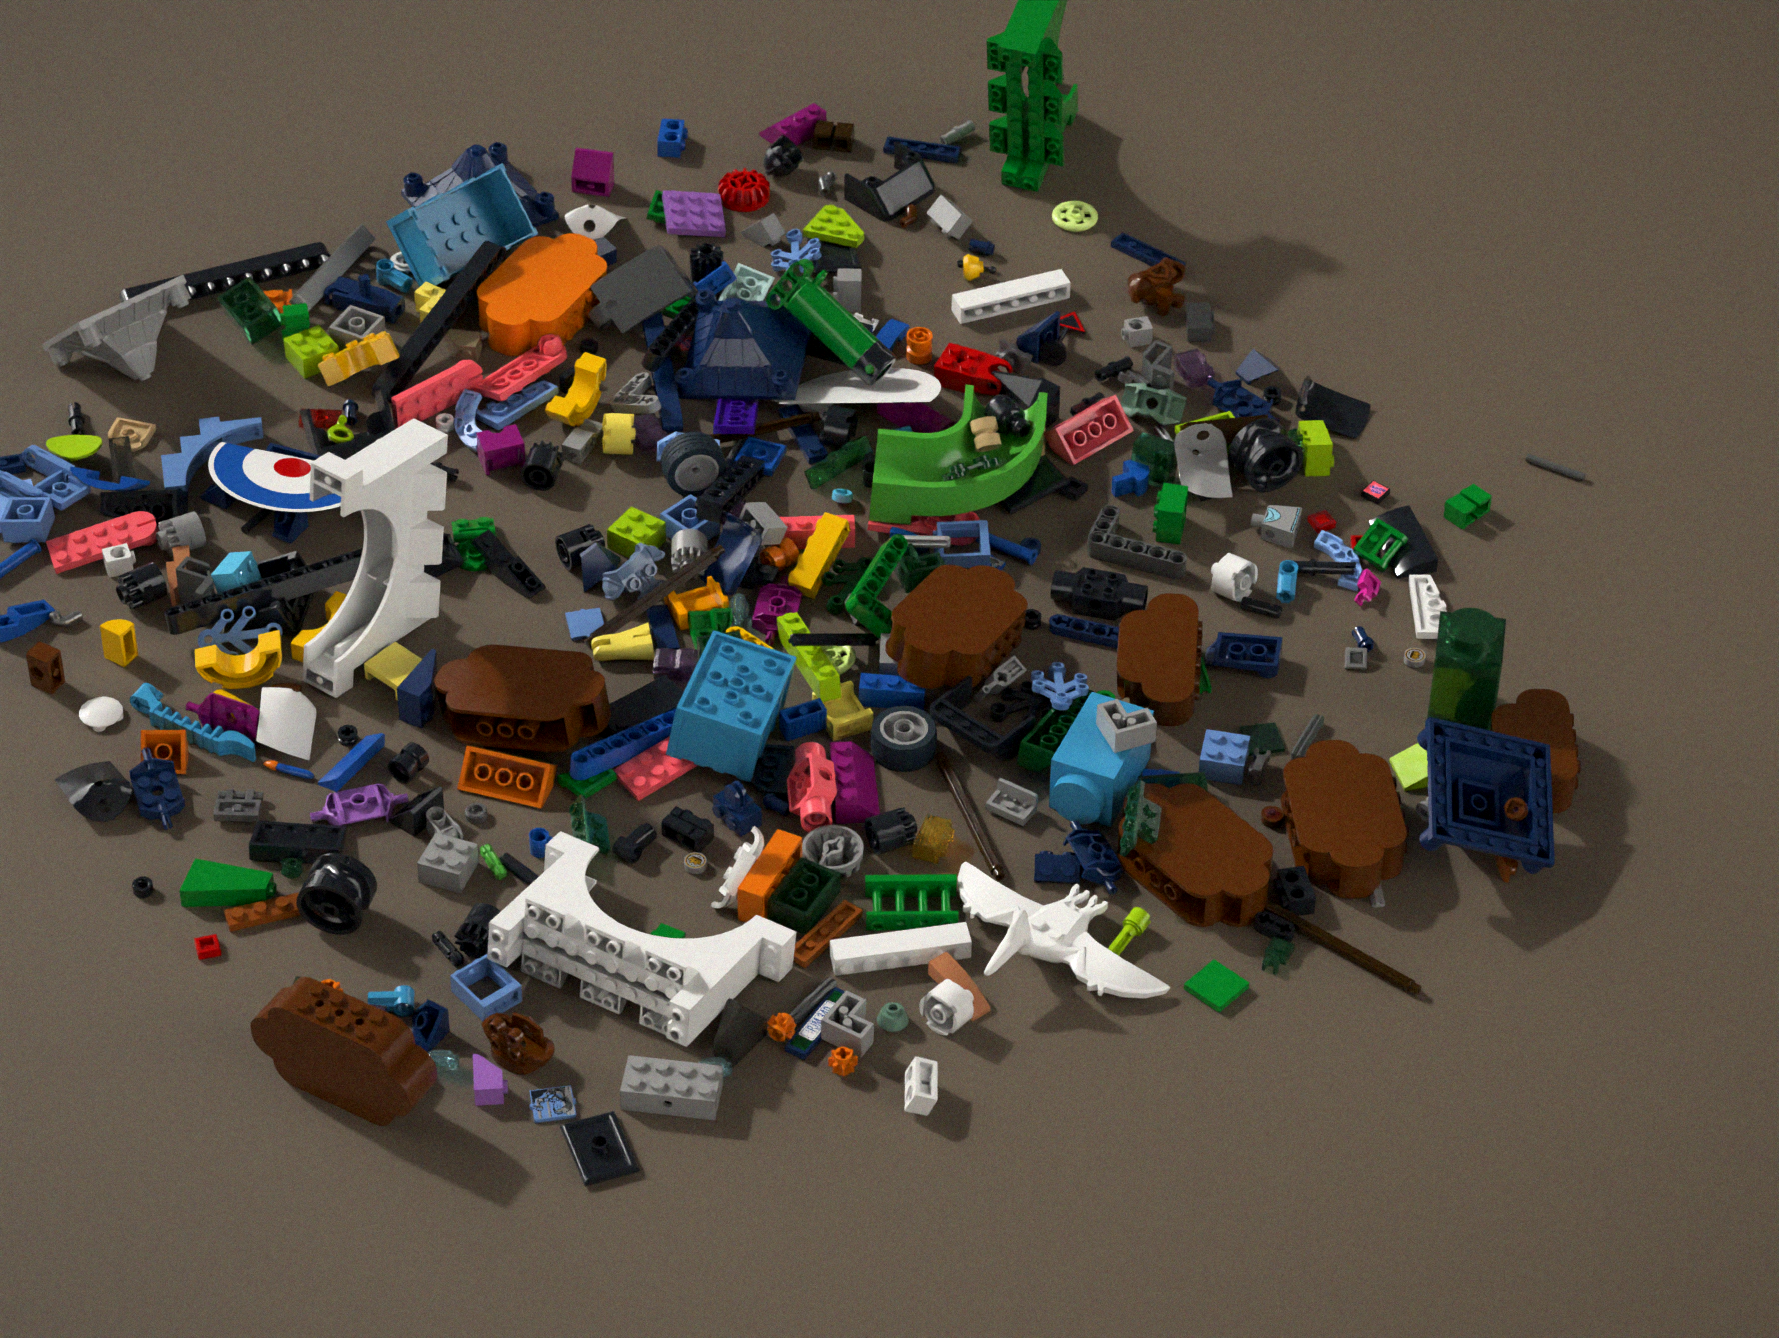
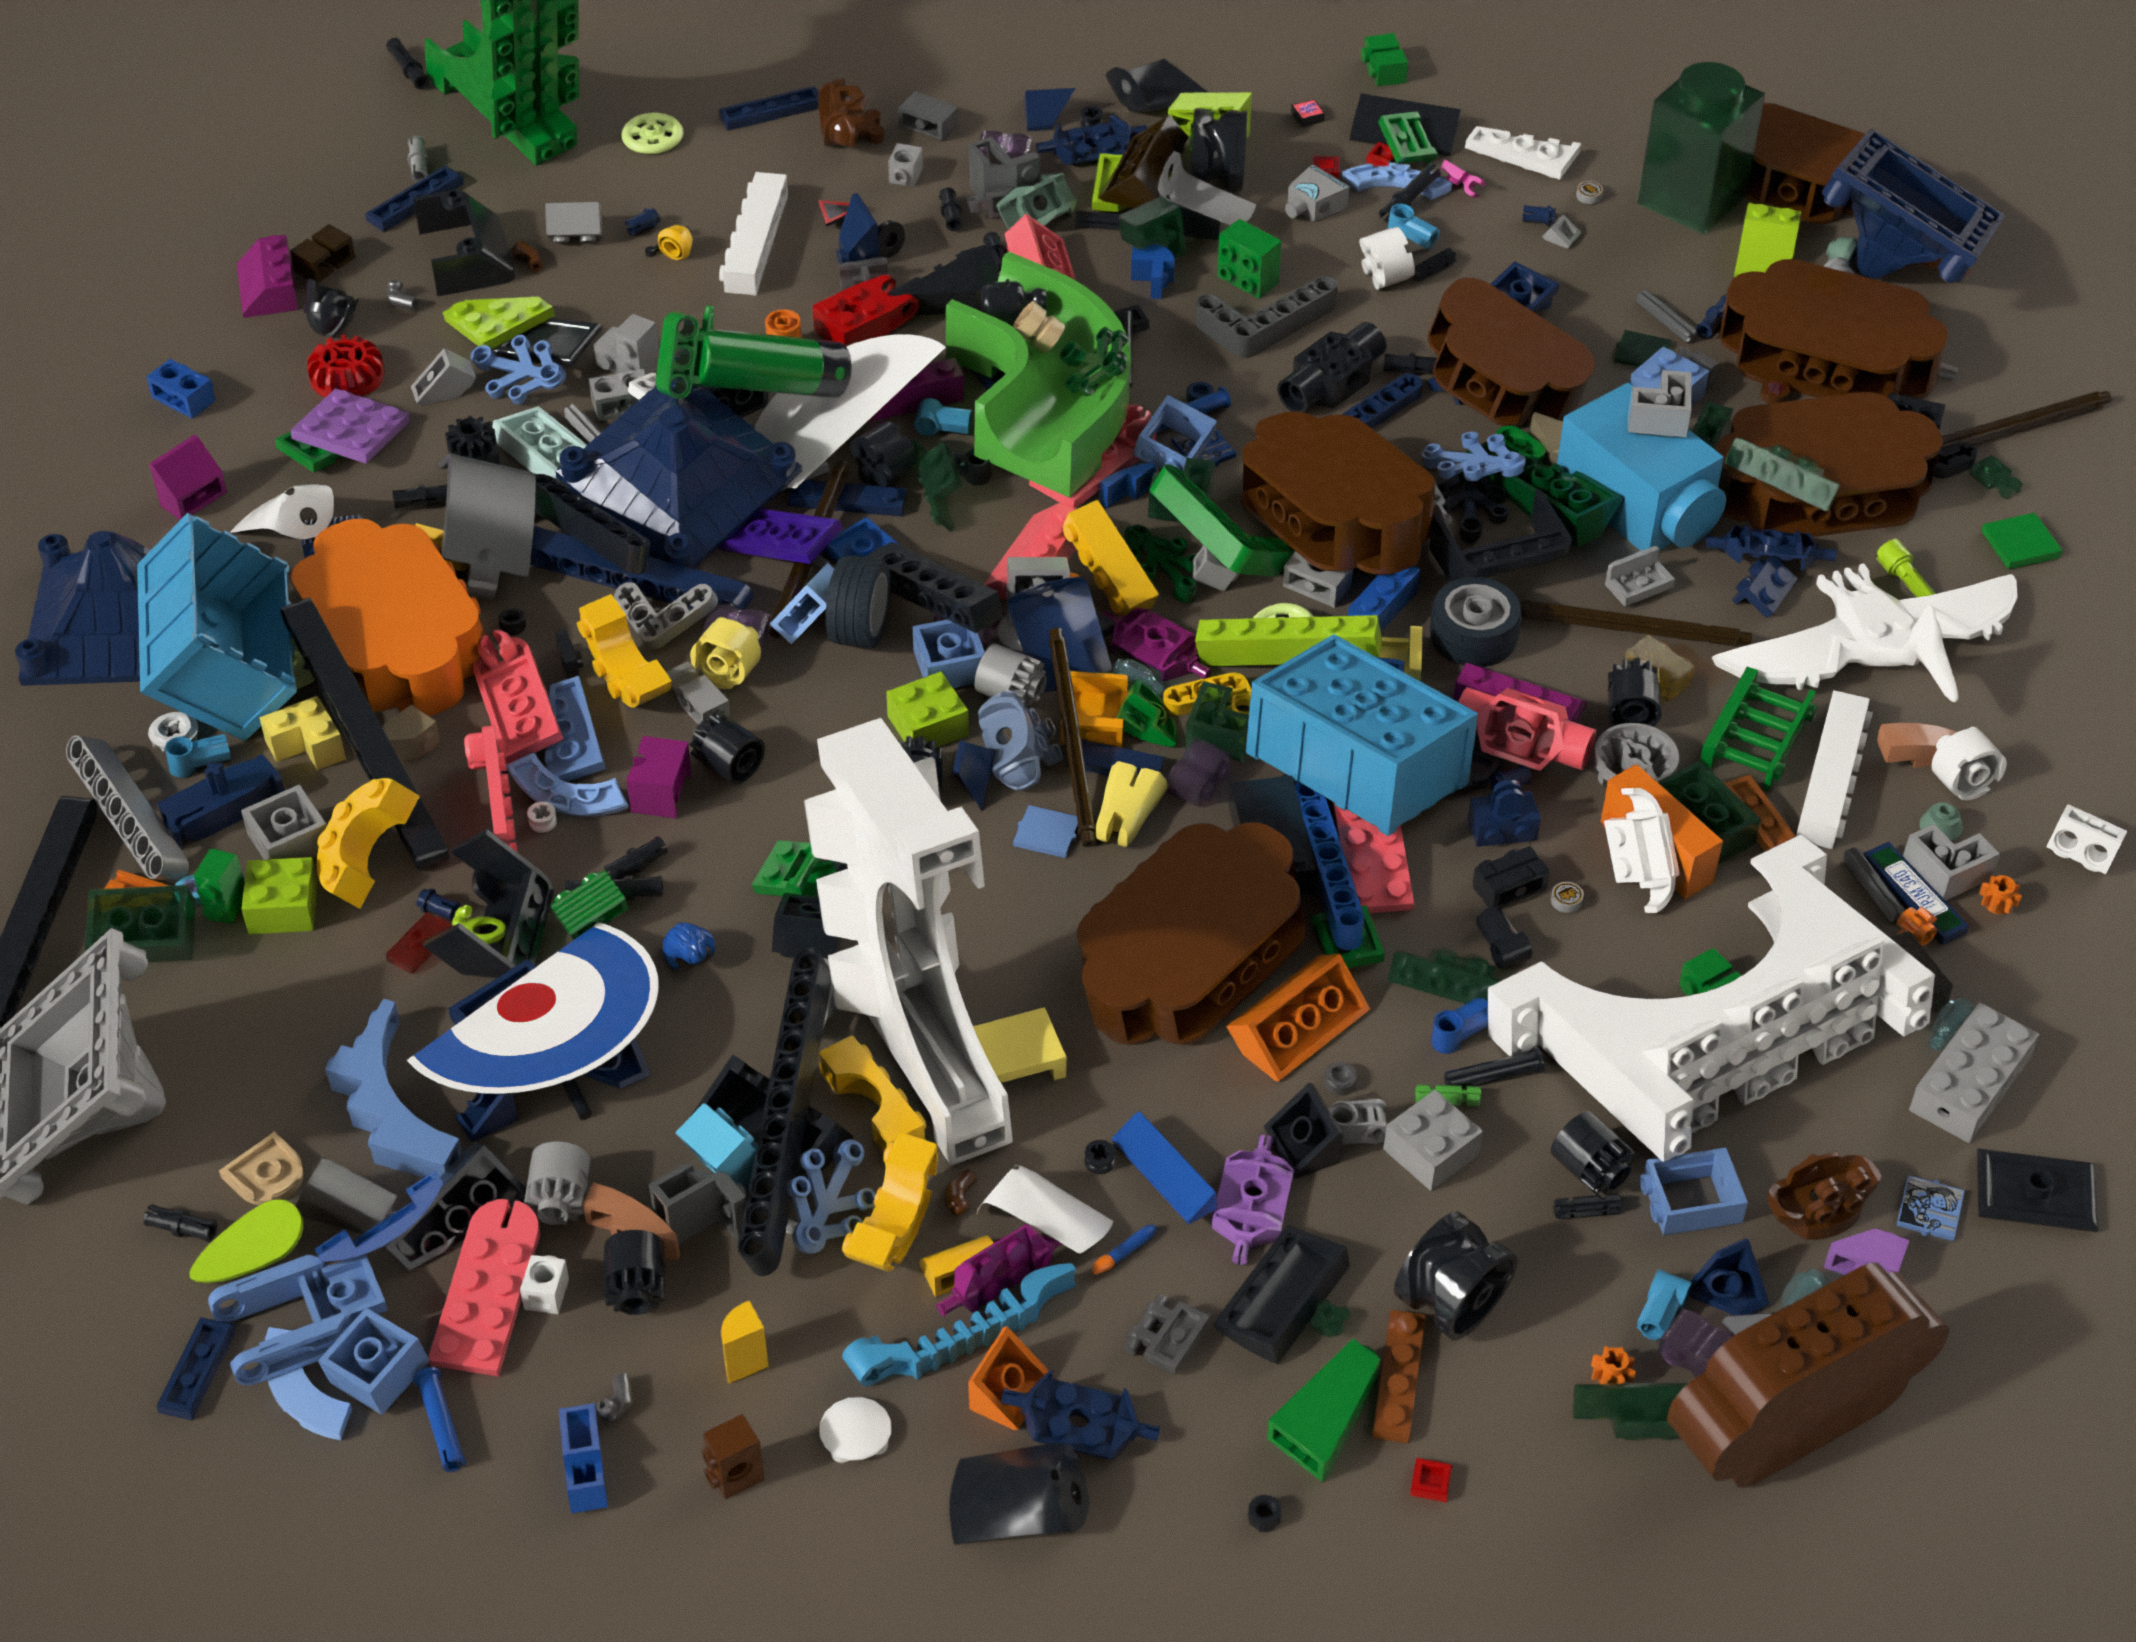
camera: 60 degrees left, 5 degrees up
black wheel [388,742,429,784] -> none
dark blue slope [397,648,438,729] -> none
blue hinge [692,261,737,294] -> none
black axle [788,633,878,646] -> none
medium azure tile [832,489,853,505] -> none
light grey axle [902,535,951,548] -> none
reddish brown tile [1504,797,1528,821] -> none

